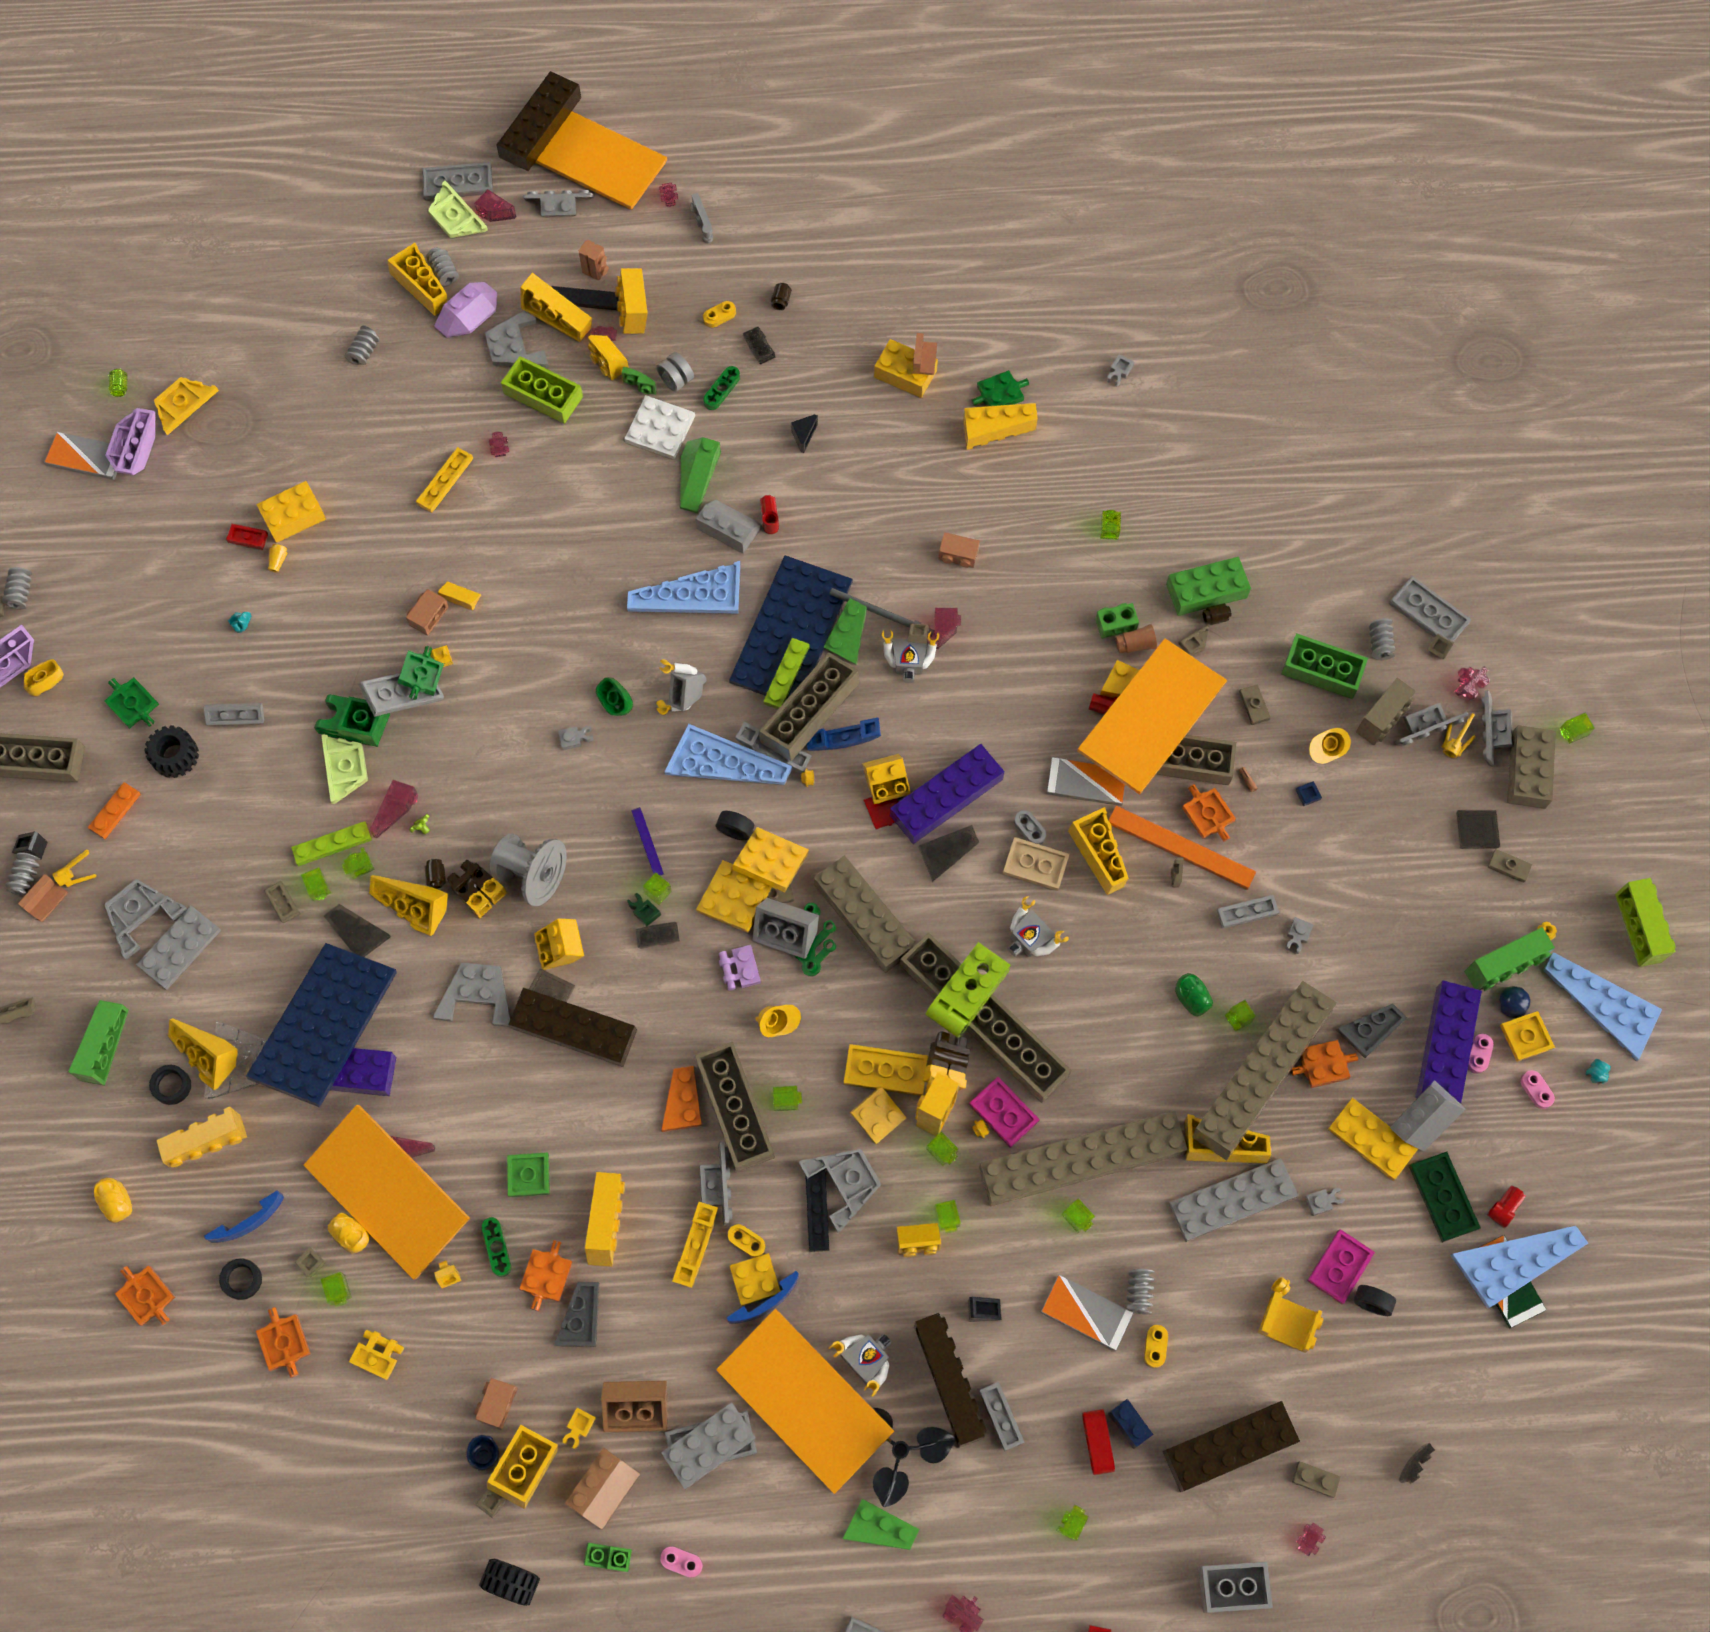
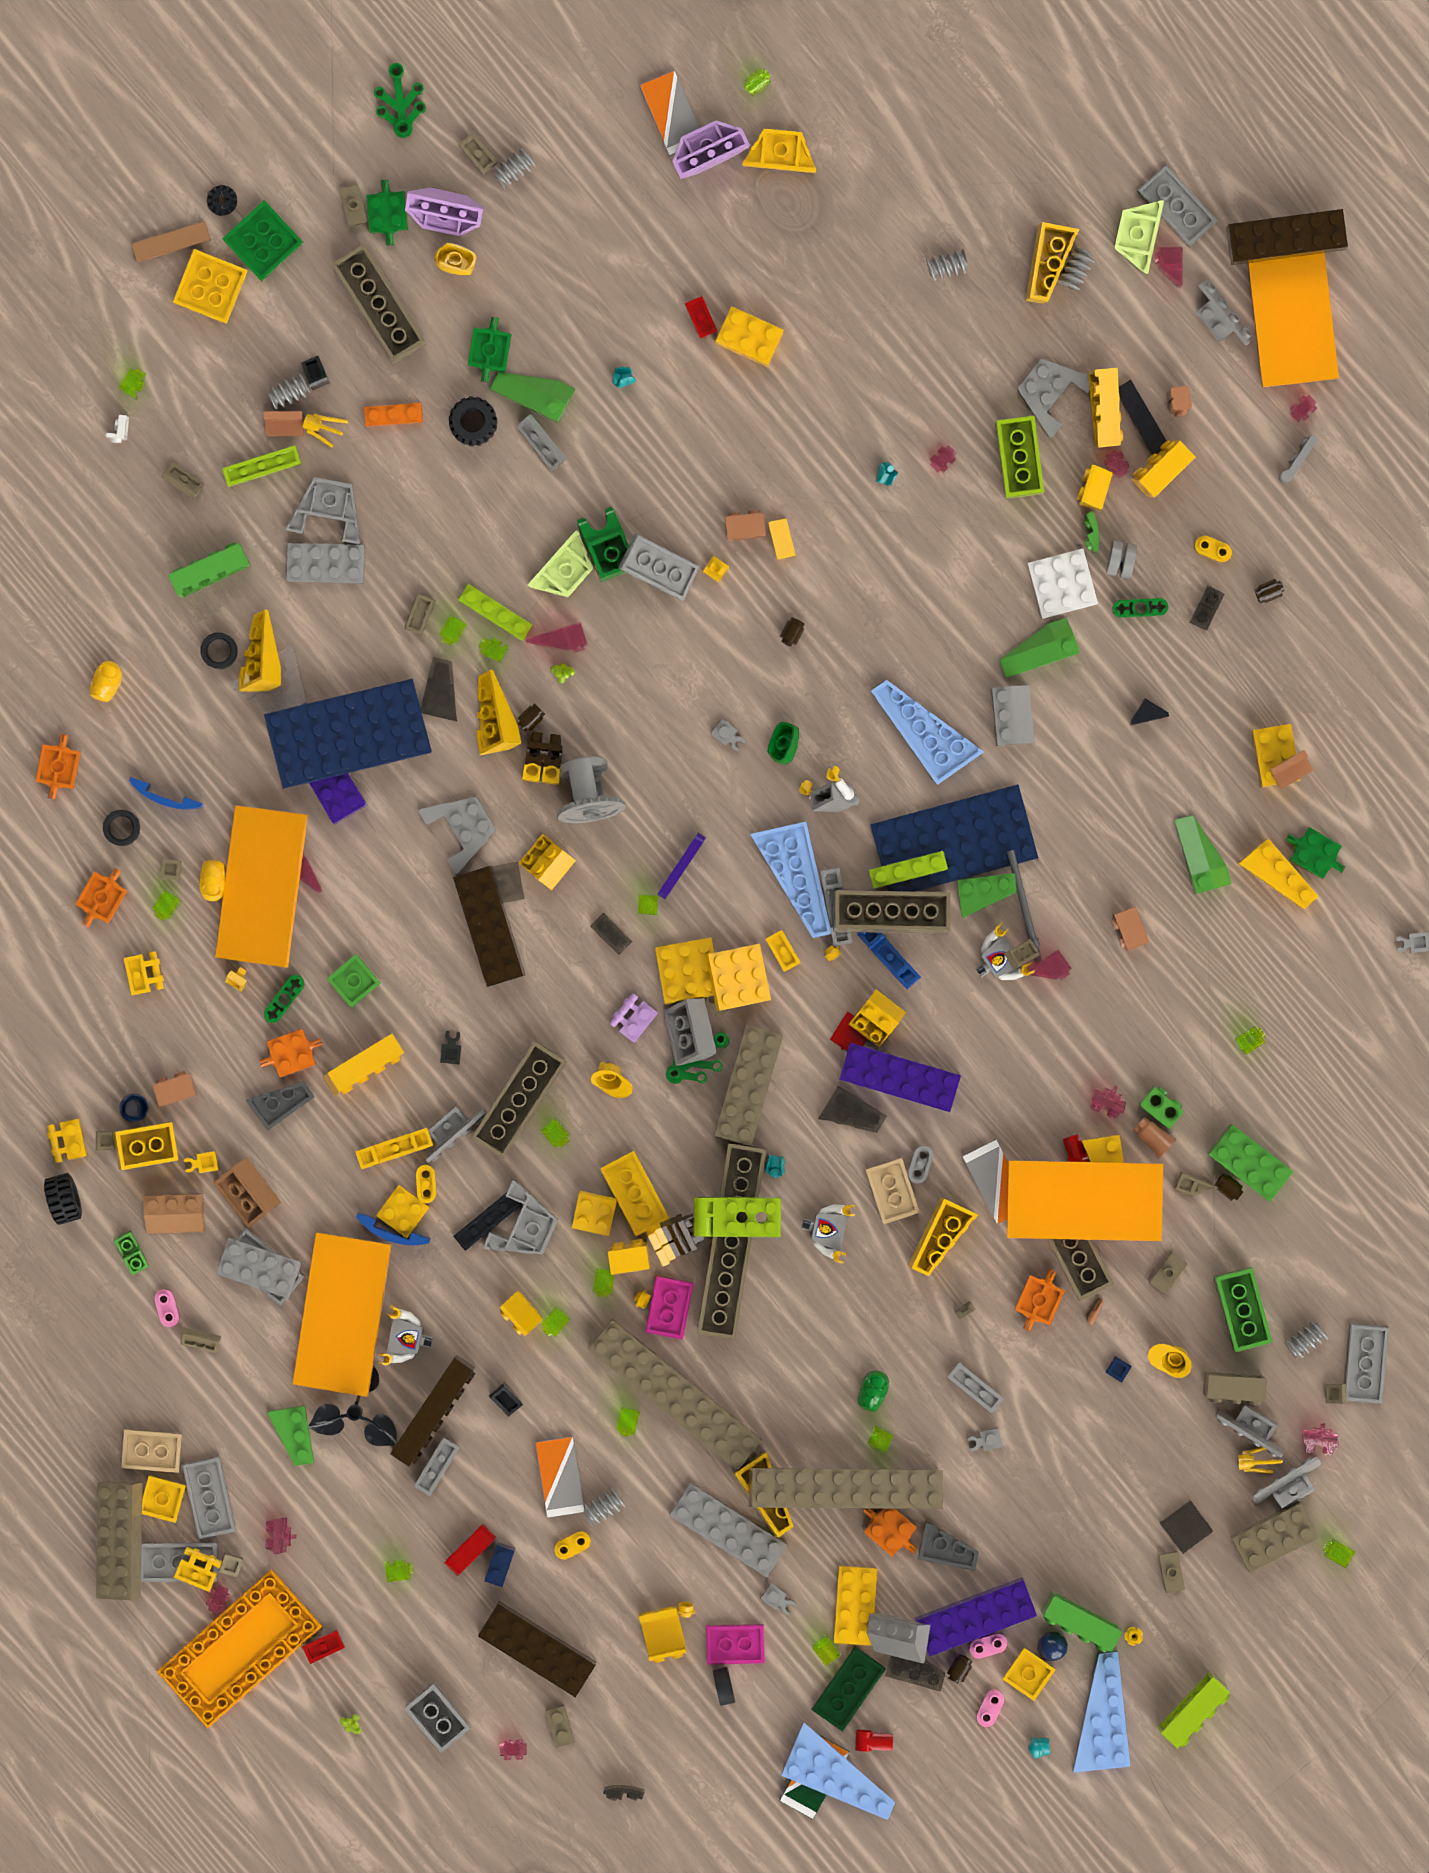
camera: 50 degrees right, 20 degrees up
yellow wedge [156,1107,247,1167] -> none
yellow cone [268,544,288,573] -> none
green plate [397,646,444,700] -> none
yellow plate [416,447,473,513] -> none
lavender wedge [434,282,497,338] -> none
dark green plate [627,893,661,927] -> none
orange wing [661,1066,702,1132] -> none
black tyre [715,810,755,841] -> none
red piece [760,495,779,534] -> none
orange tile [1108,805,1256,890] -> none
none -> yellow plate [47,1118,88,1163]
none -> dark tan plate [181,1327,221,1353]
none -> lime plate [222,445,301,487]
none -> pearl dark grey plate [440,1031,461,1065]
none -> bright green wedge [490,372,576,423]
none -> teal arm [764,1155,785,1179]
none -> yellow plate [765,930,801,972]
none -> dark brown brick [779,617,805,647]
none -> clear neon green panel [812,1634,841,1666]
none -> teal arm [875,462,898,486]
none -> clear smoke wing [885,1655,946,1692]
none -> dark brown brick [947,1654,973,1684]
none -> clear pink hips [1091,1085,1126,1119]
none -> bright green wedge [1174,815,1232,894]

